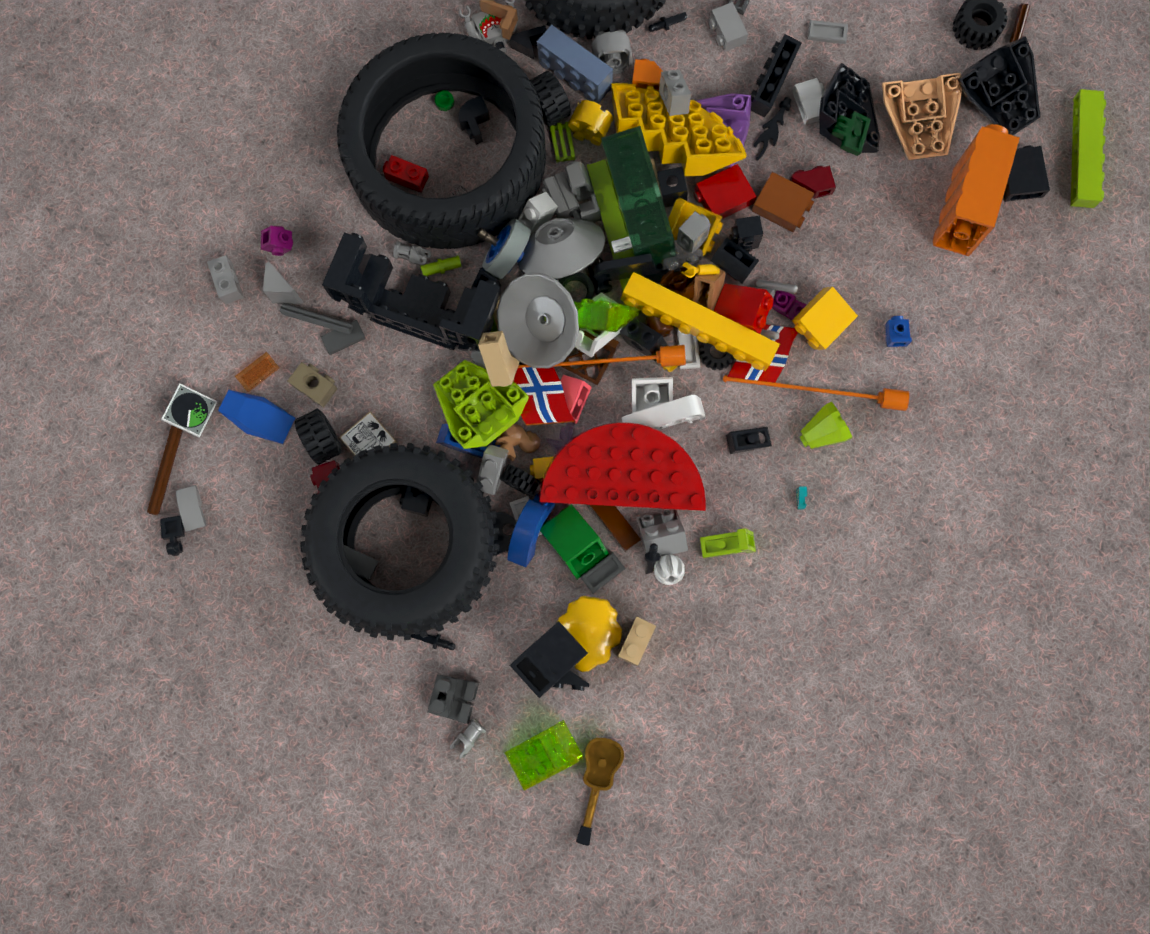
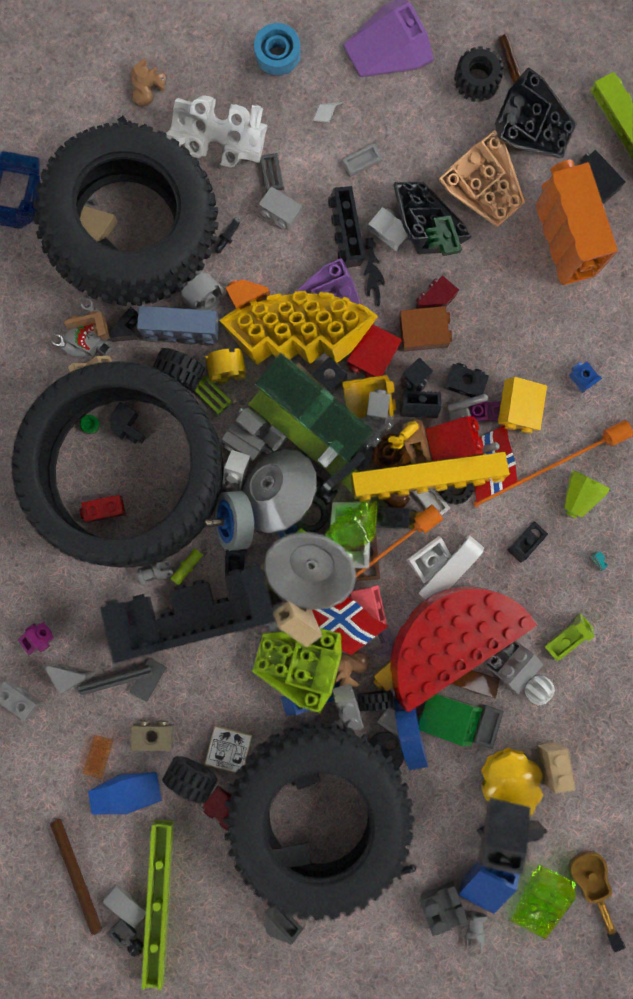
camera: 40 degrees left, 5 degrees up
tile [161,384,218,438] -> none
black piece [645,543,660,574] -> none
light grey brick [659,70,691,116] -> none
none -> lime tile [141,820,174,990]
none -> dark grey slope [263,907,303,945]
none -> black brick [444,363,489,398]
none -> blue brick [458,861,519,914]

